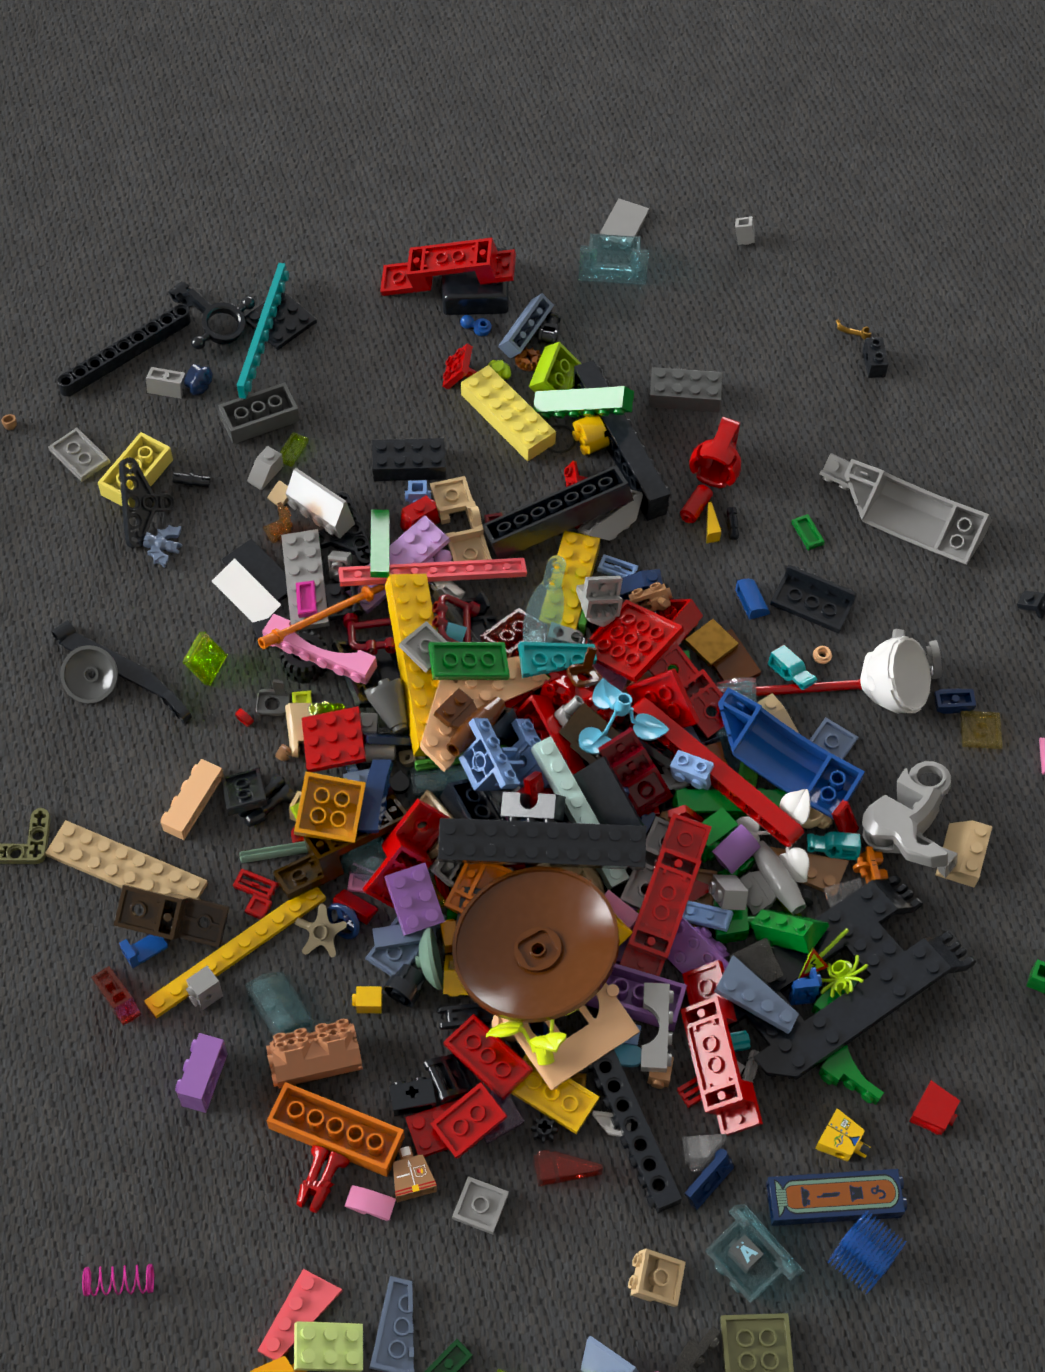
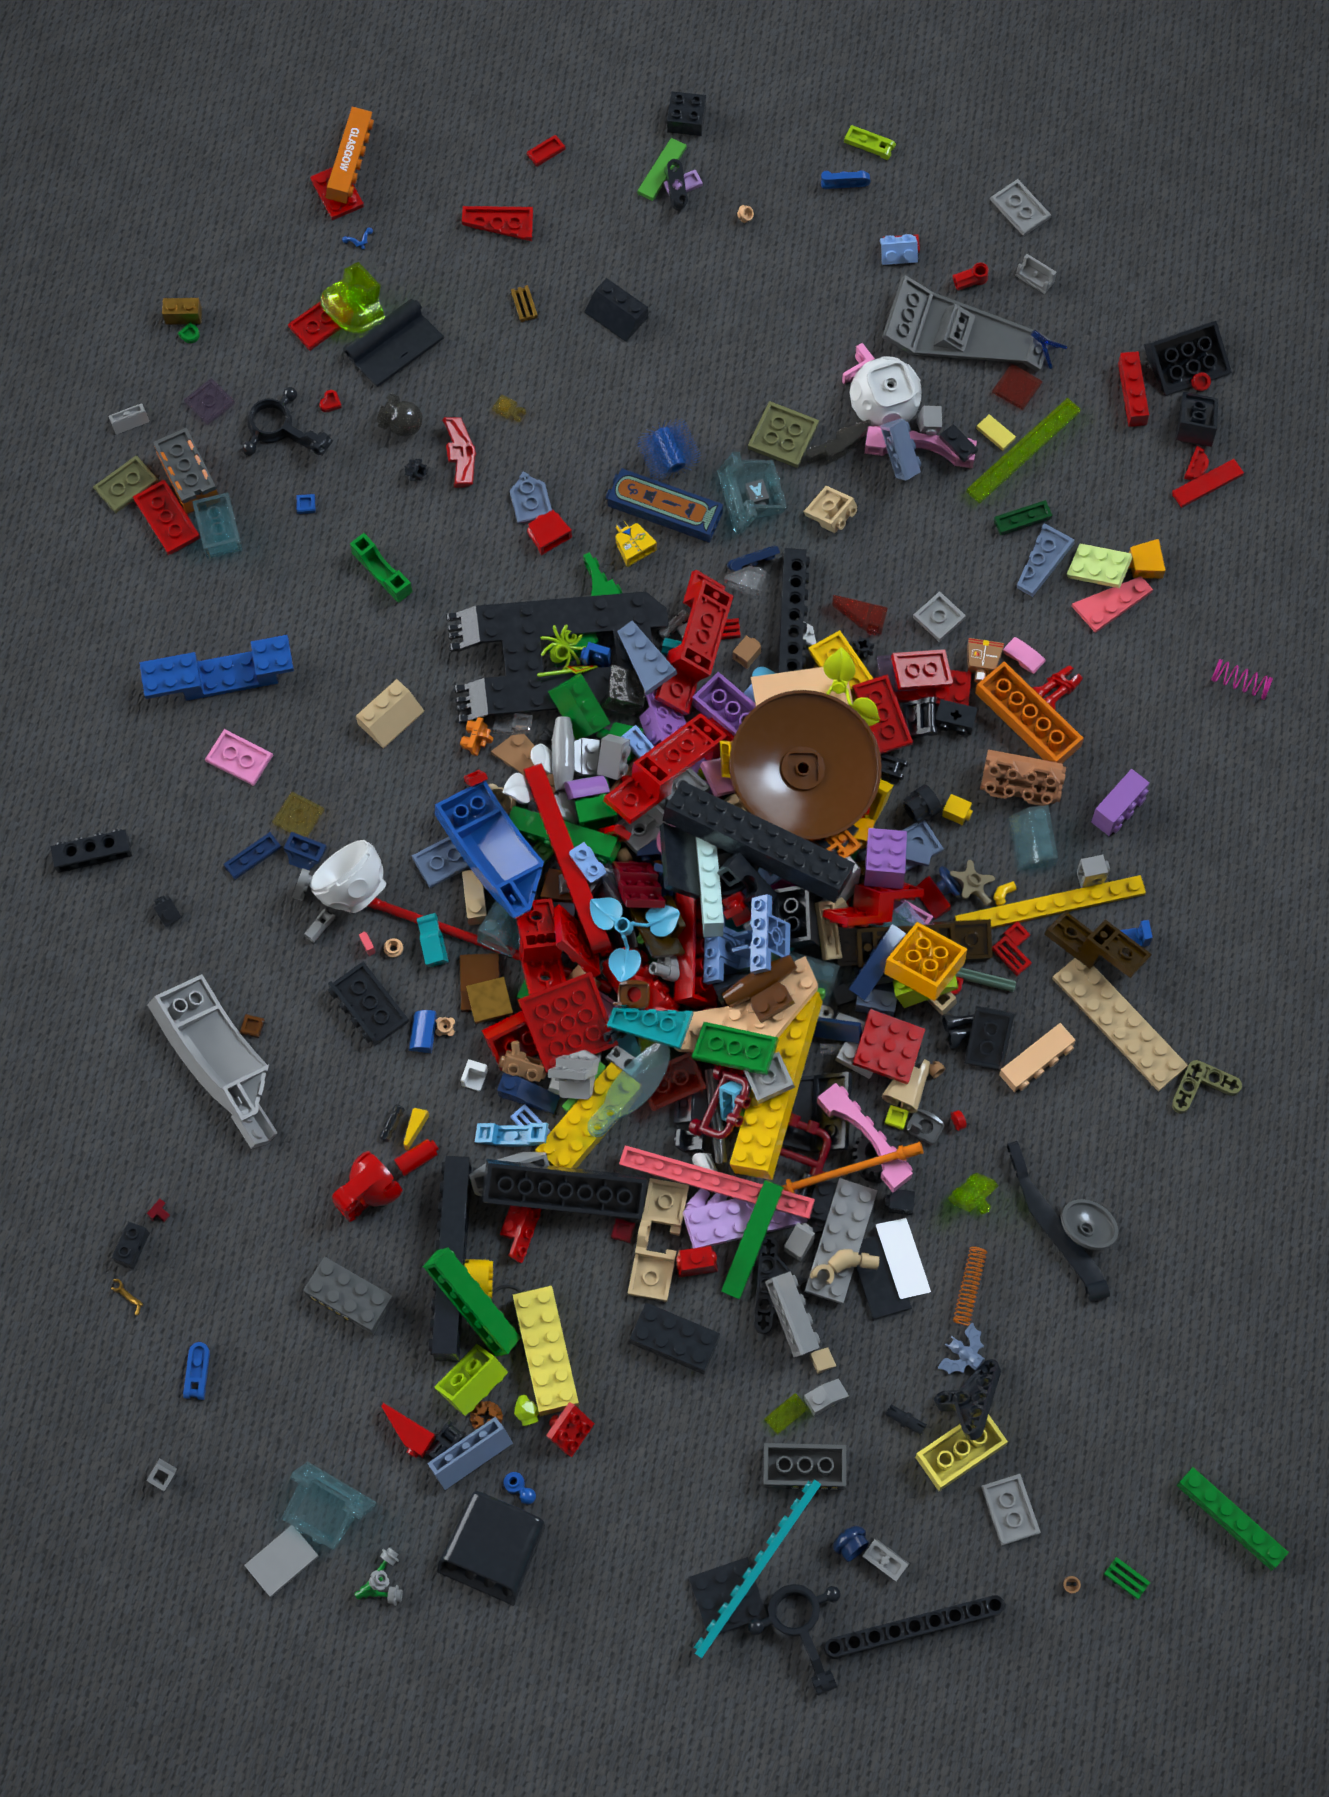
camera: 150 degrees left, 10 degrees up
clear red slope [91,966,142,1026] -> none
clear orange bracket [263,502,293,543] -> none
dark pink tile [296,580,318,618] -> none
clear neon green pin [309,701,344,715] -> none
dark grey cone [364,678,408,734] -> none
red bracket [380,238,516,296] -> none
medium blue brick [405,480,431,504] -> none
sand green dish [415,928,444,990] -> none
light grey arch [641,983,674,1073] -> none
green tile [791,514,825,550] -> none
teal piece [807,832,861,860] -> none
light grey animal [862,761,958,878] -> none
none -> dark red tile [147,1198,170,1222]
none -> blue plate [183,1342,210,1400]
none -> dark blue tile [223,832,282,880]
none -> reddish brown tile [240,1014,265,1038]
none -> light grey plant [355,1548,403,1606]
none -> coral tile [359,932,375,956]
none -> red slope [381,1403,436,1459]
none -> light nougat plate [435,1017,455,1036]
none -> white panel [461,1059,488,1091]
none -> dark azure slope [475,1123,549,1147]
none -> sand blue tile [510,472,552,525]
none -> tan piece [810,1249,879,1285]
none -> orange piece [953,1247,987,1325]
none -> yellow arm [993,881,1017,906]

